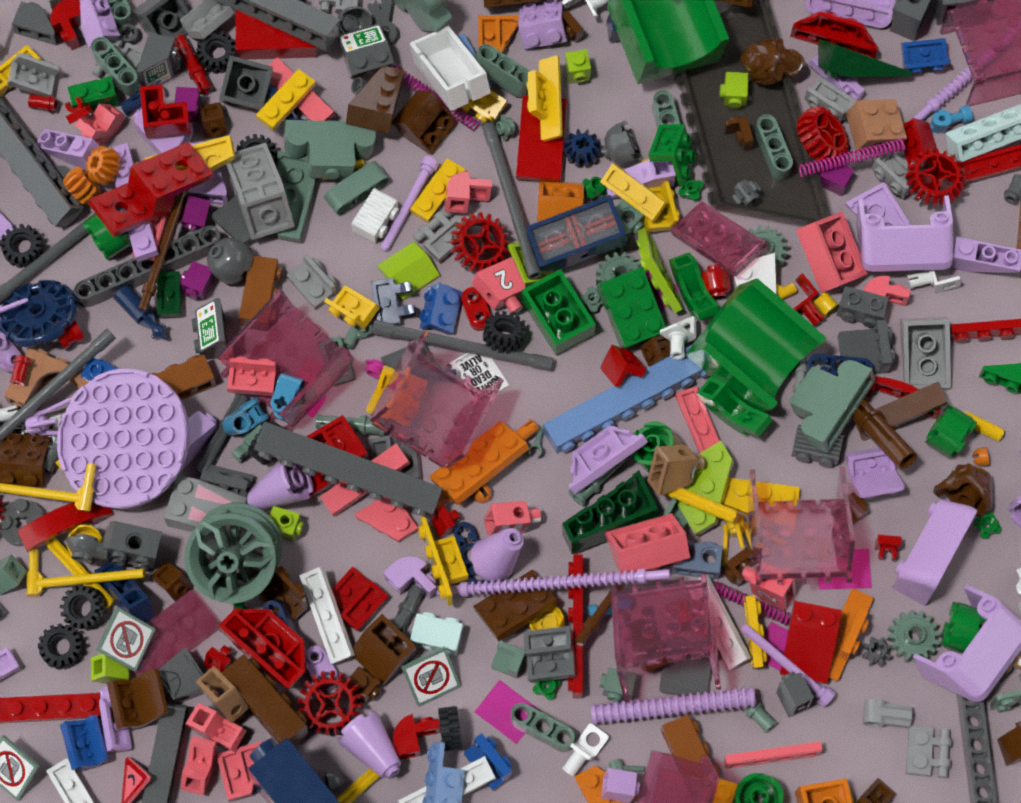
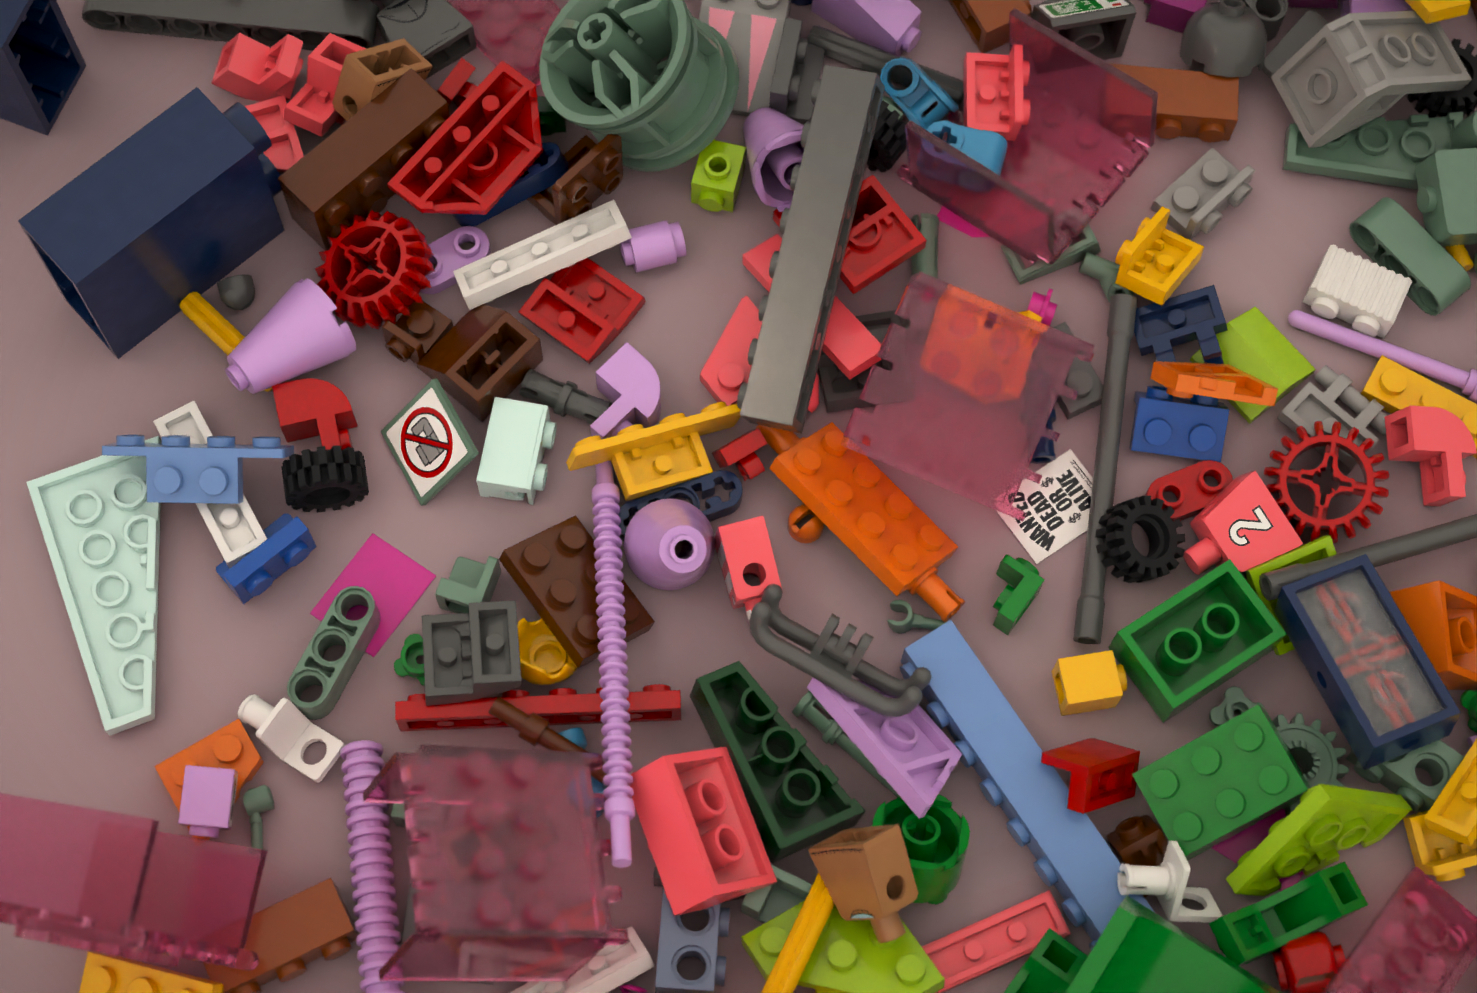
camera: 85 degrees right, 0 degrees up
none -> lavender brick [619,220,686,273]
none -> dark grey piece [749,584,931,717]
none -> green bracket [993,554,1045,635]
none -> yellow brick [1051,650,1127,716]
none -> orange wing [1150,361,1278,406]

